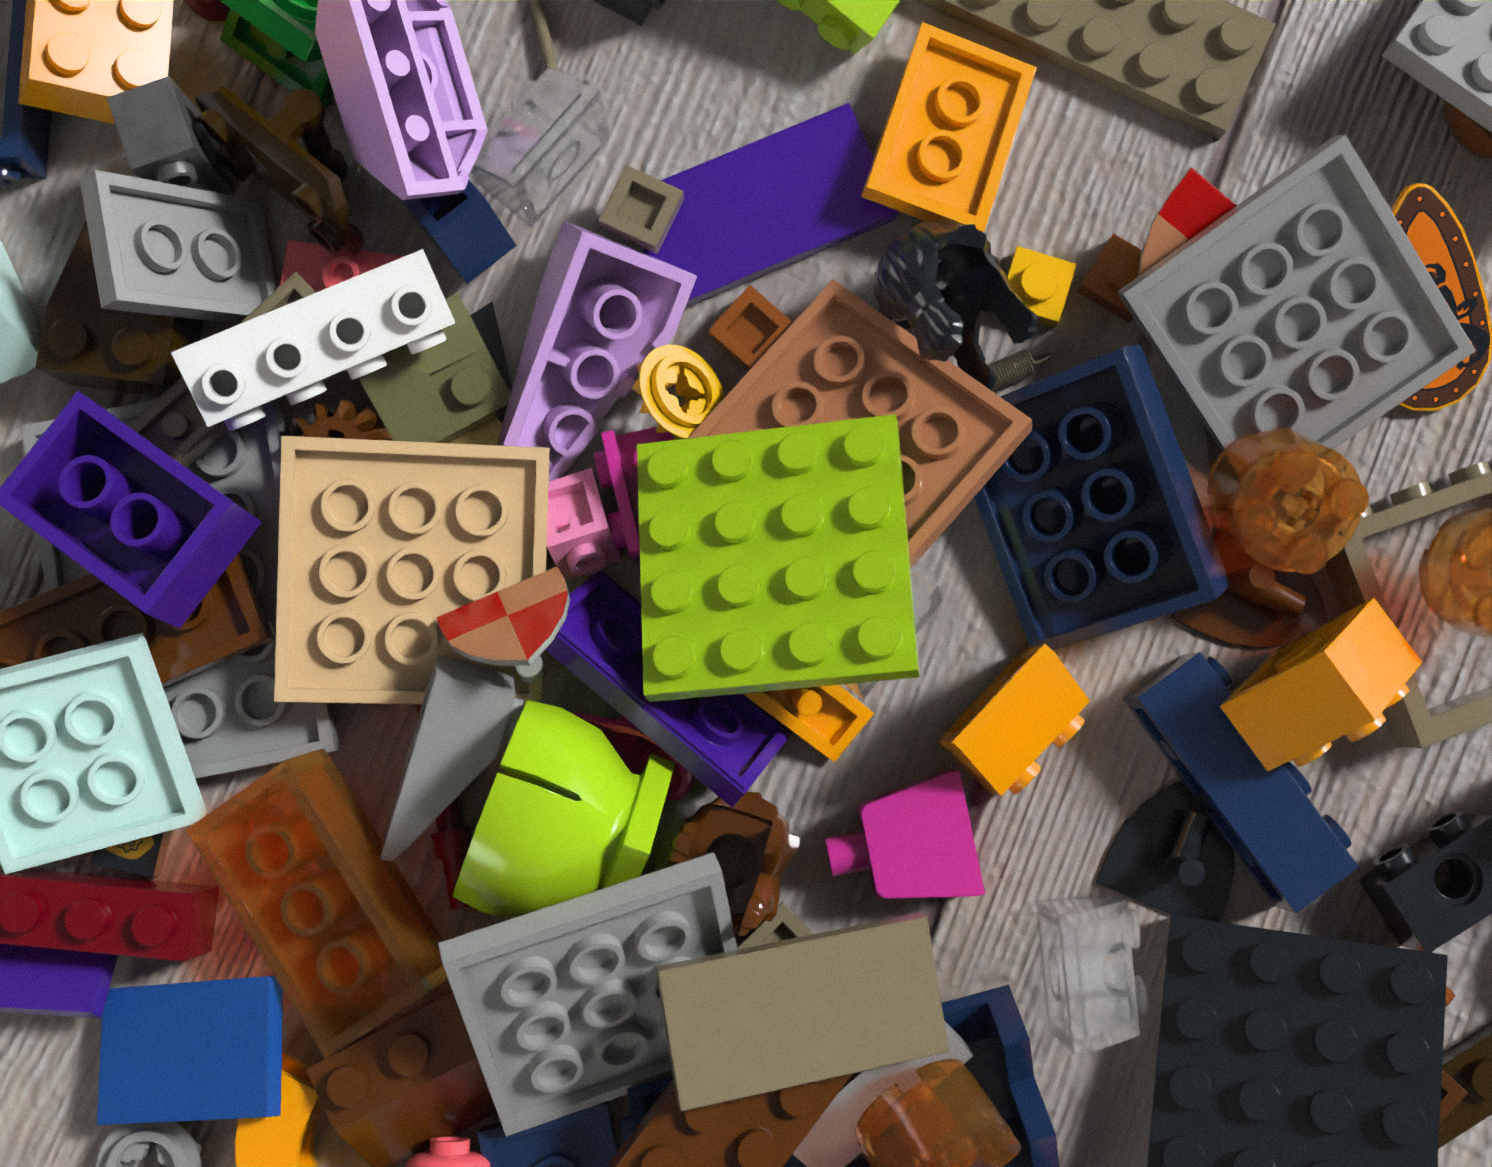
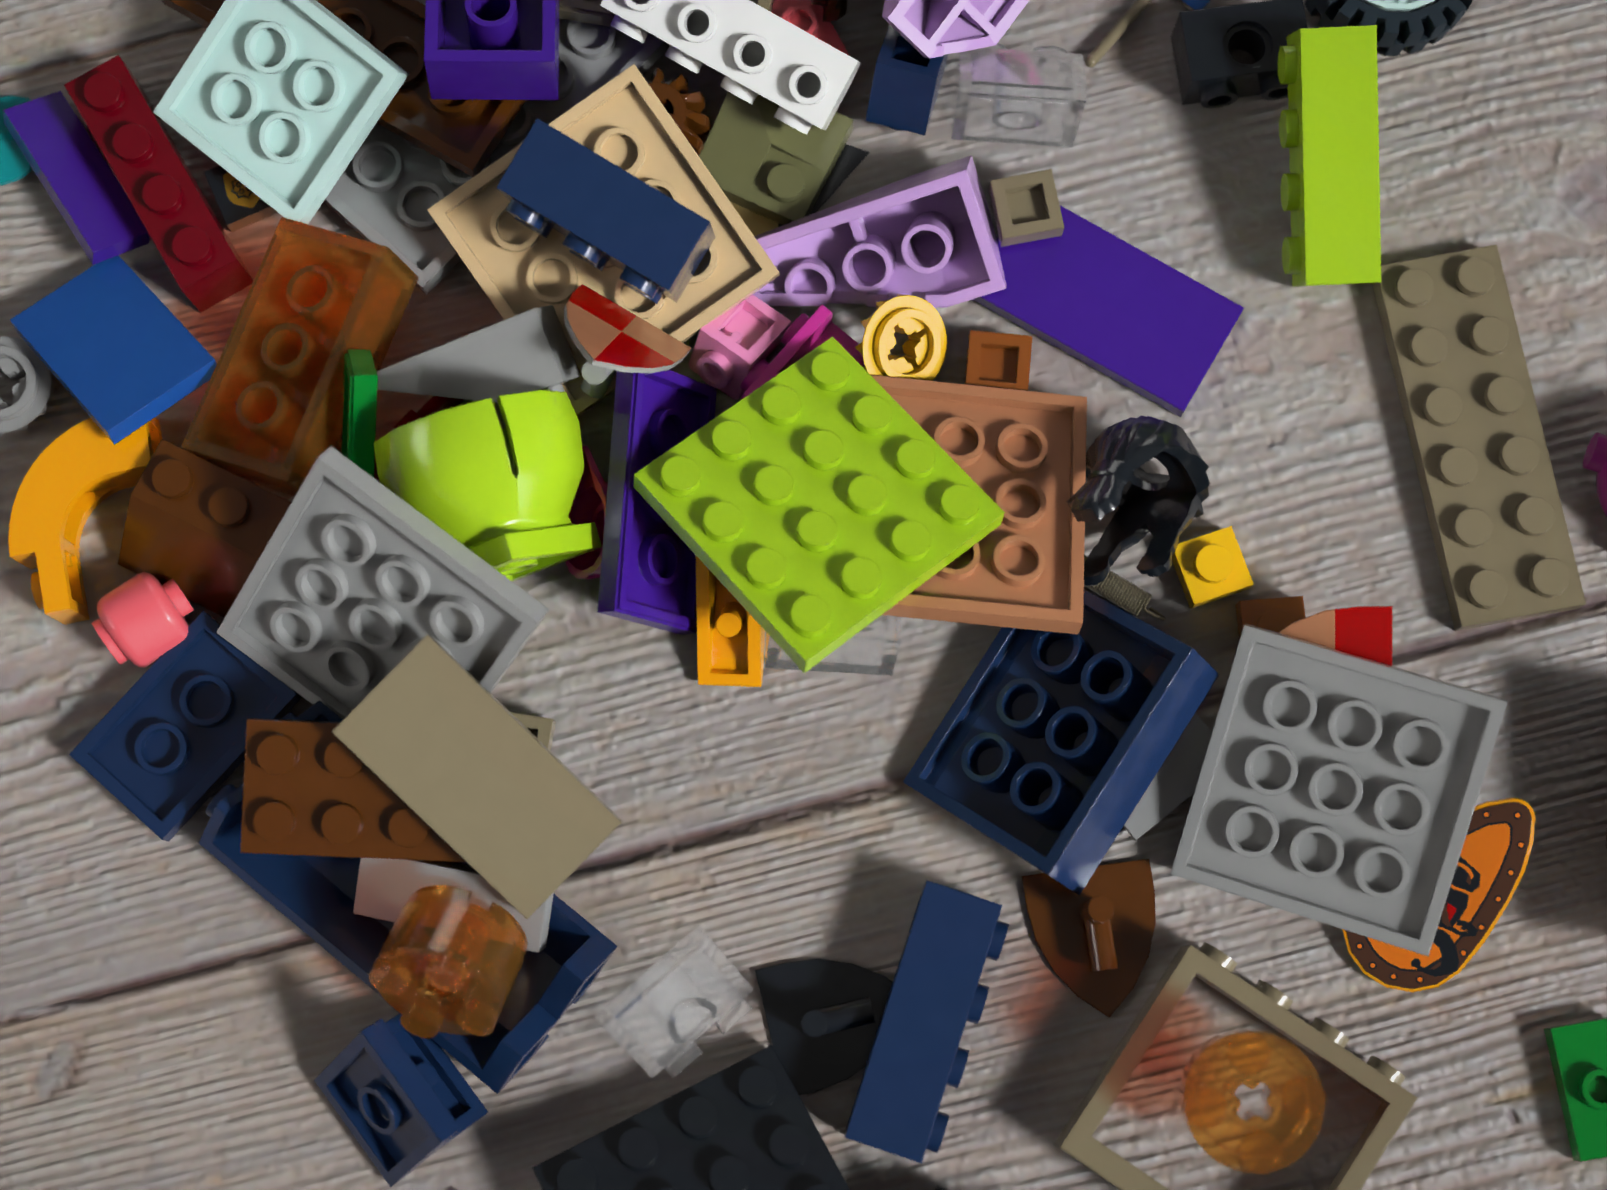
camera: 55 degrees right, 5 degrees down
reddish brown piece [667,792,800,936] -> none
dark pink torso [825,769,985,898] -> none
light orange plate [861,22,1037,233] -> none
light orange slope [936,643,1090,796] -> none
clear orange brick [1207,427,1369,574] -> none
light orange brick [1220,597,1422,771] -> none
none -> green tile [341,349,378,478]
none -> dark blue brick [496,118,715,304]

